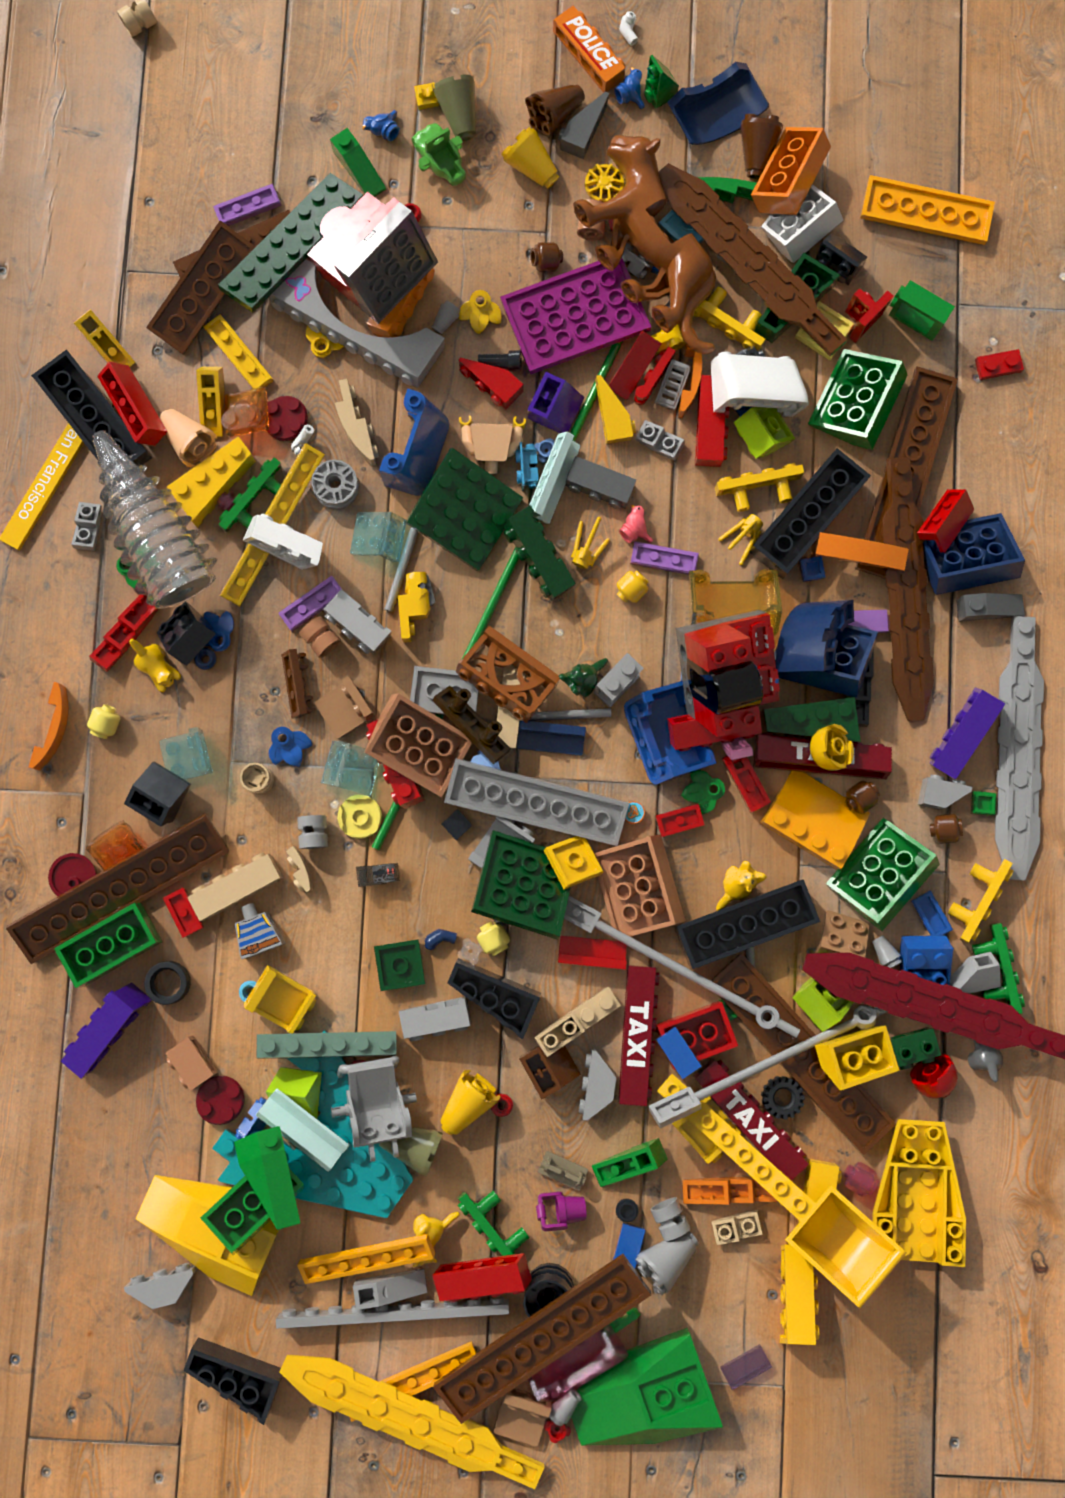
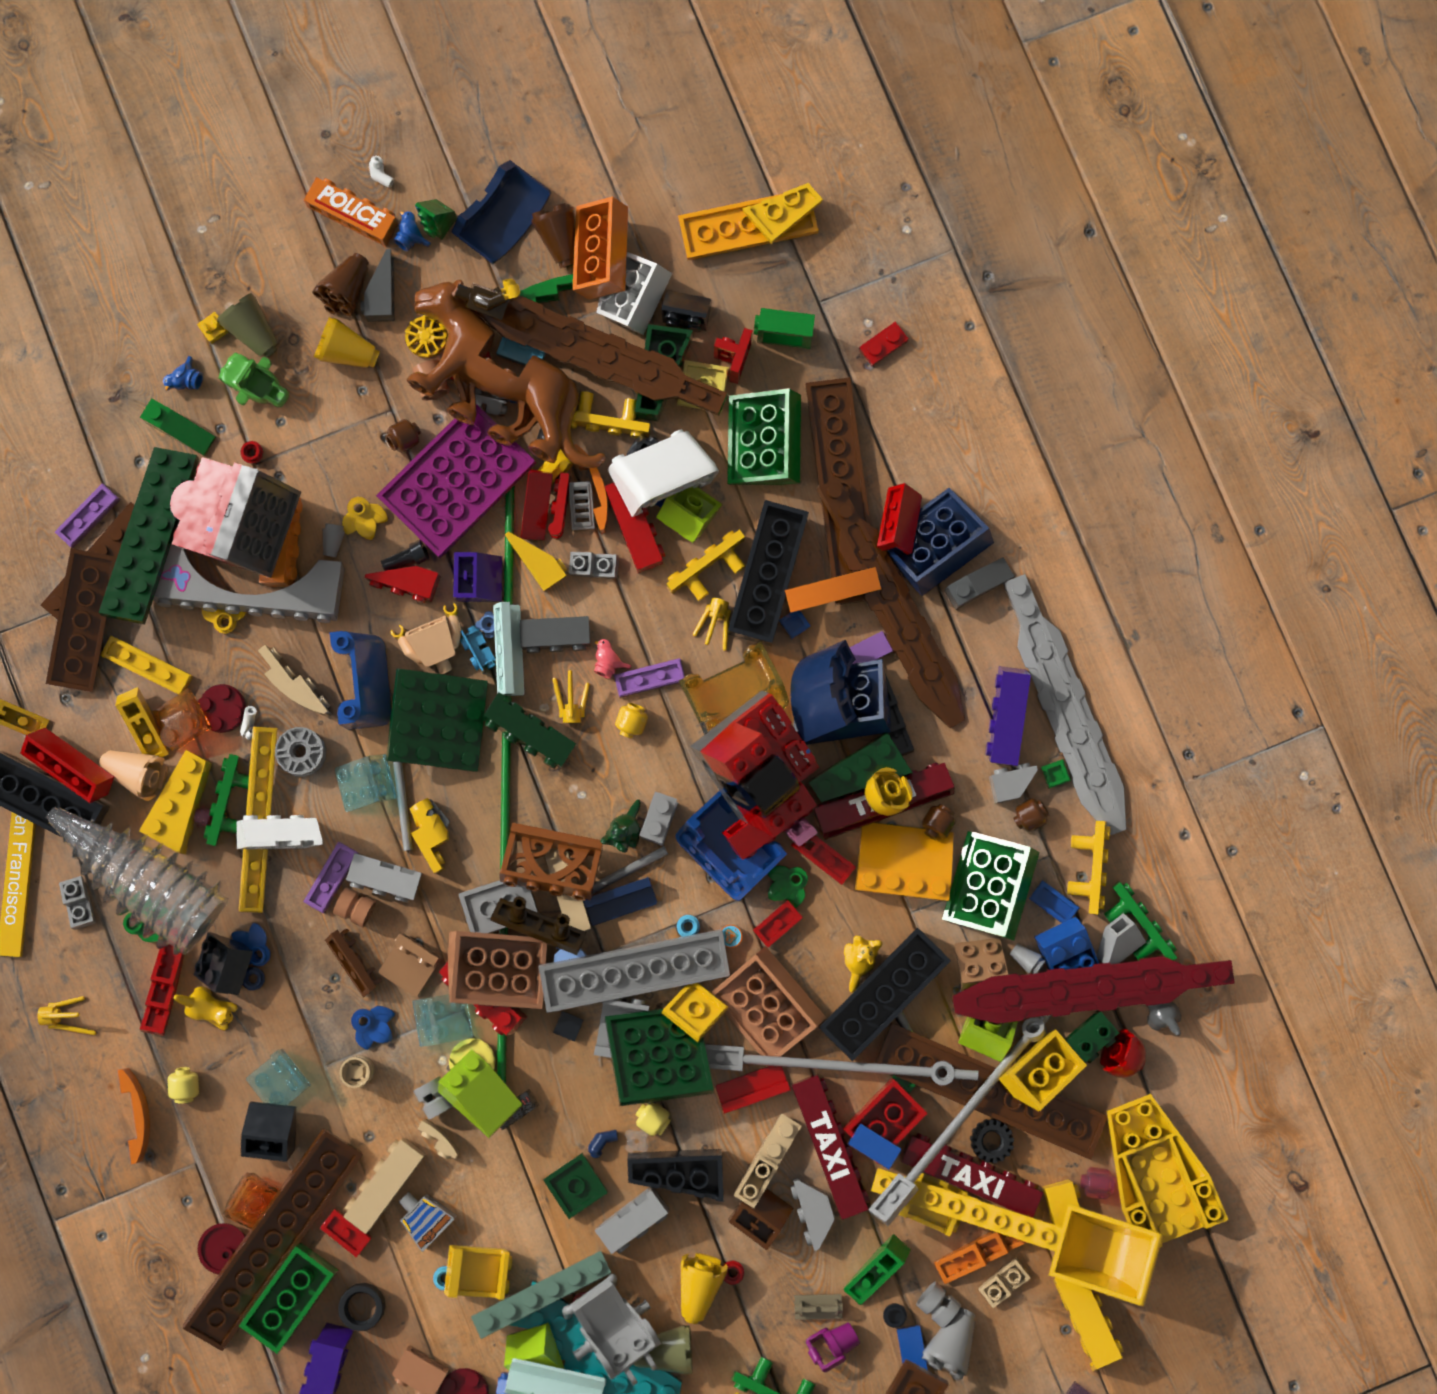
camera: 25 degrees left, 0 degrees up
none -> yellow plant [38,996,96,1035]
none -> lime slope [438,1049,522,1138]
none -> dark brown torso [454,278,520,320]
none -> medium azure plate [677,915,700,937]
none -> yellow wing [742,183,823,244]

